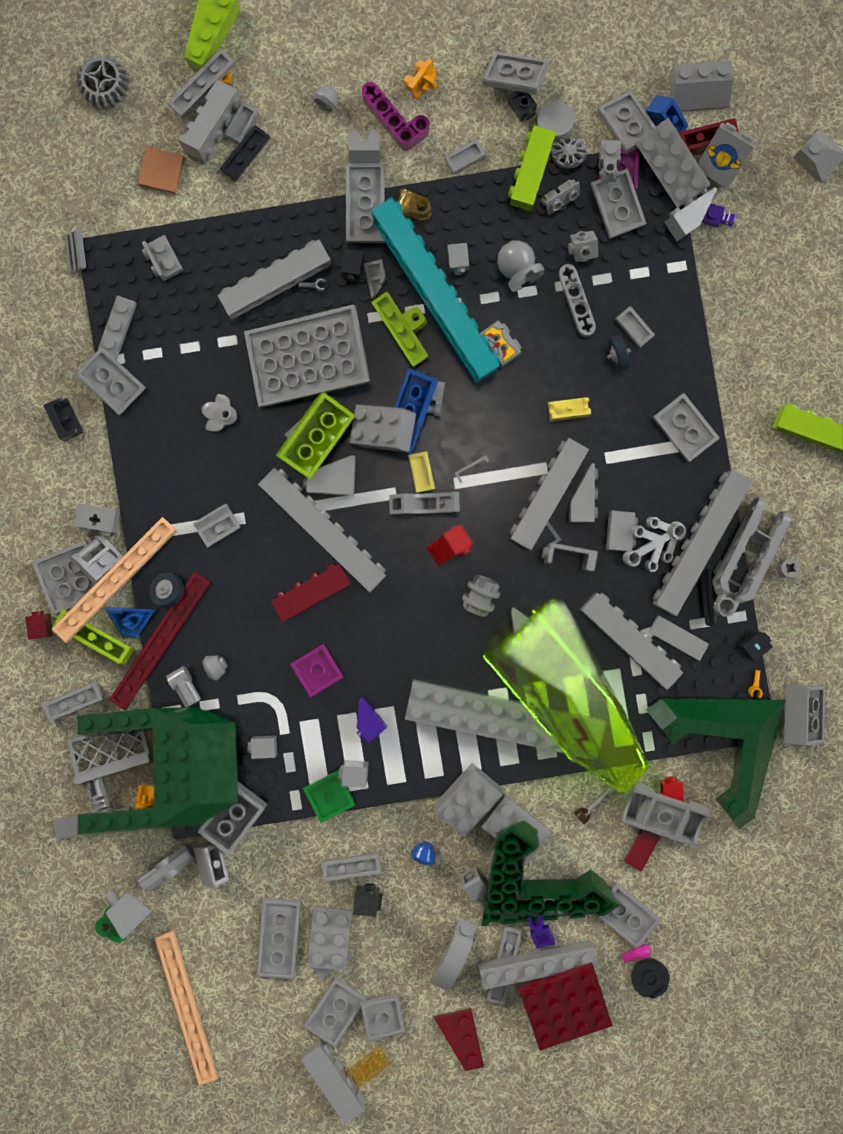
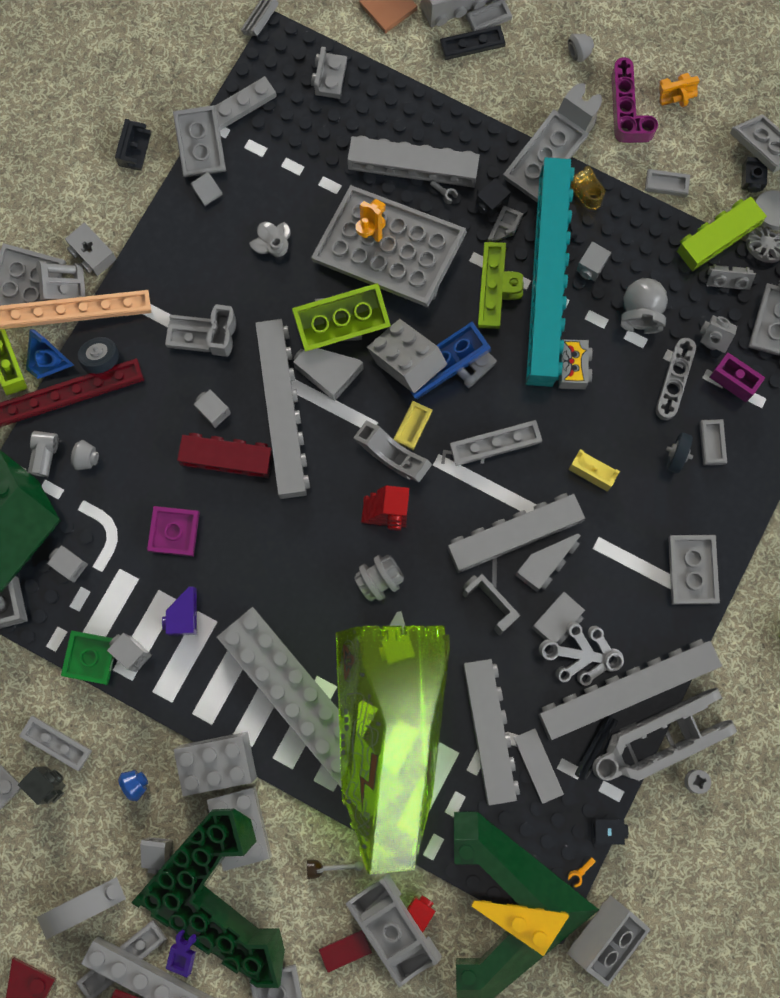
camera: 35 degrees right, 10 degrees down
none -> light grey slope [191,172,223,206]
none -> light grey brick [194,389,231,428]
none -> light grey brick [207,304,236,357]
none -> light orange hips [356,199,386,242]
none -> light grey plate [450,420,542,466]
none -> yellow wing [471,900,569,956]
none -> magenta brick [709,353,765,402]

